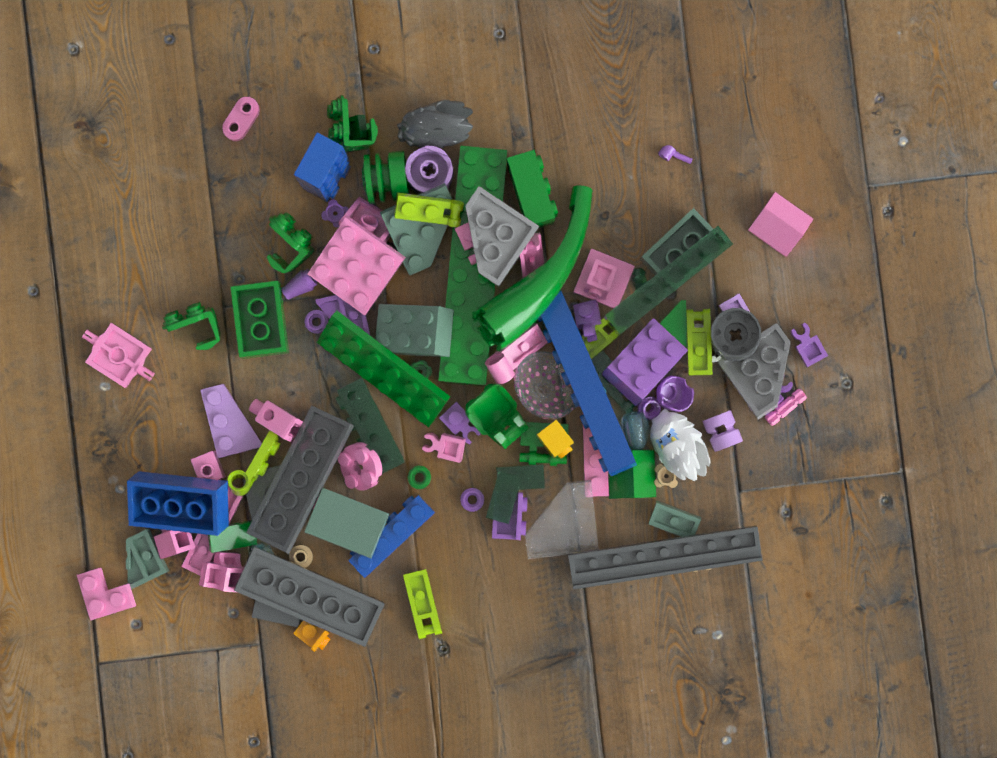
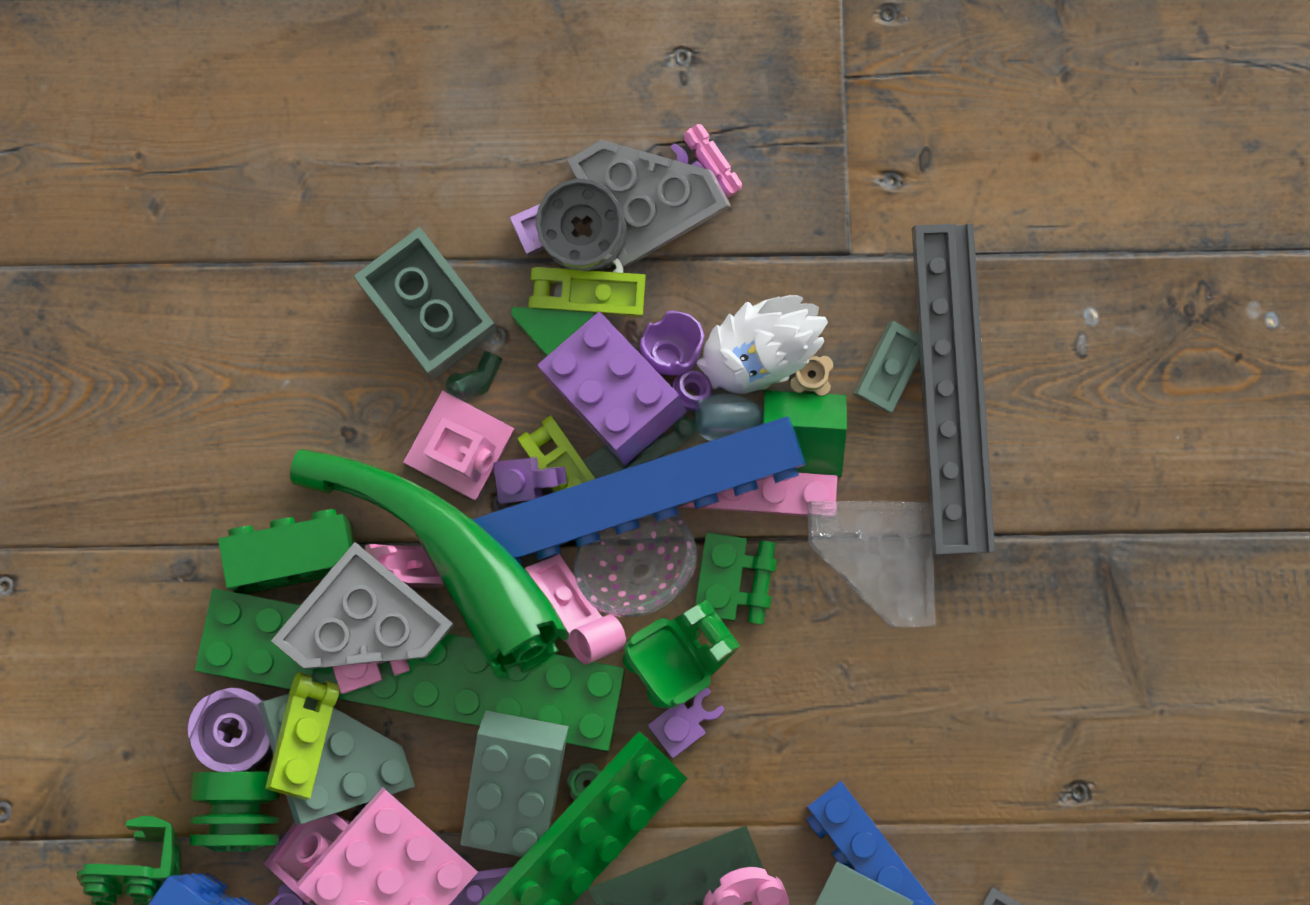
camera: 85 degrees left, 5 degrees down
dark green plate [349,115,368,140] -> none
dark grey head [397,100,473,148] -> none
lime plate [403,569,442,639] -> none
green plate [407,466,431,489] -> none
bright pink plate [422,433,466,463] -> none
medium lavender plate [460,488,484,512] -> none
clear green plate [486,472,522,524] -> none
medium lavender bracket [492,491,528,540] -> none
clear green plate [496,465,545,491] -> none
yellow brick [536,420,574,459] -> none
clear green brick [604,226,733,336] -> none
medium lavender hand [658,145,692,164] -> none
lavender wheel [702,410,743,452] -> none
bright pink slope [748,192,813,257] -> none
medium lavender plate [790,323,828,368] -> none

